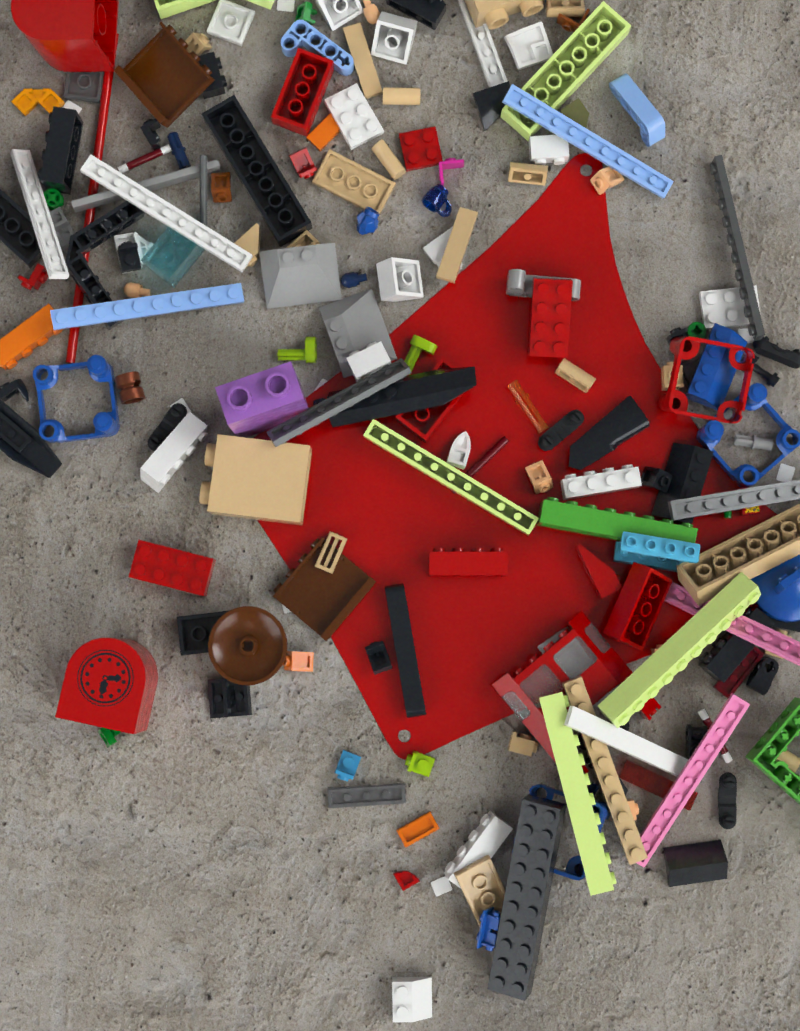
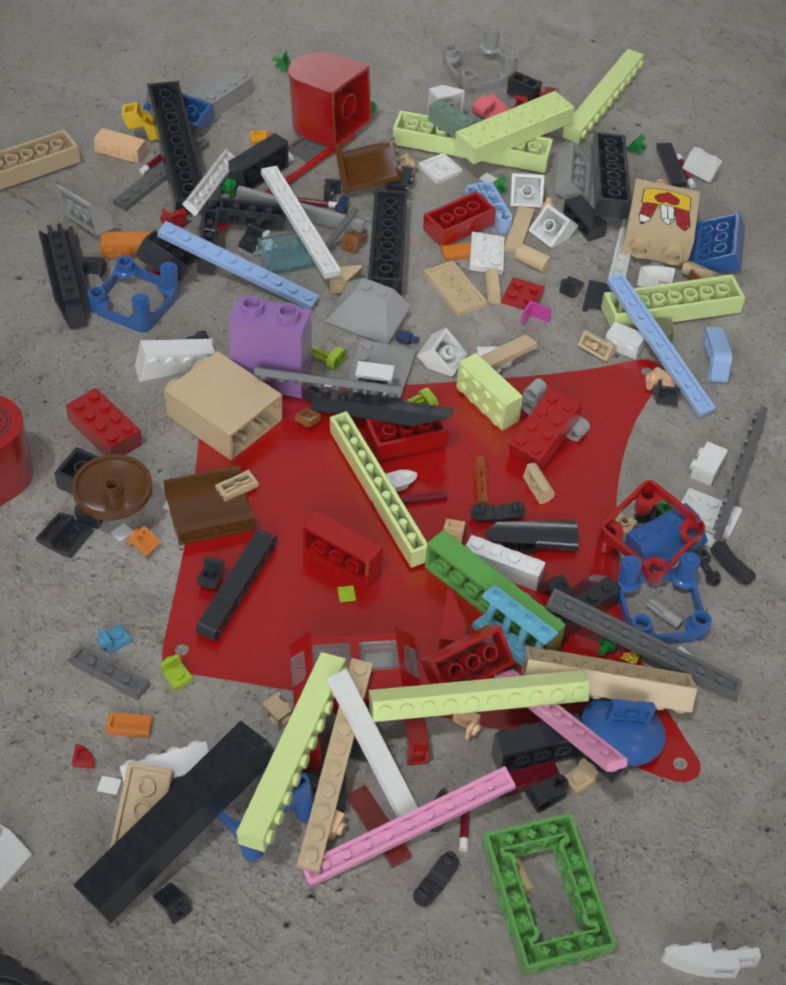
camera: 30 degrees right, 35 degrees down
copper wheel [115,371,145,405] -> none
bracket [289,147,317,179] -> none
blue rock [357,207,380,235] -> none
clear blue piece [421,184,452,217] -> none
blue hinge [476,907,501,951] -> none
black slope [663,839,728,887] -> none
none -> black slope [135,230,198,283]
none -> black bracket [152,882,192,924]
none -> dark orange plate [295,408,321,427]
none -> lime sticker [338,586,356,602]
none -> yellowish green brick [456,353,523,431]
none -> black bracket [559,276,584,298]
none -> black bracket [653,379,681,406]
none -> white brick [689,441,728,486]

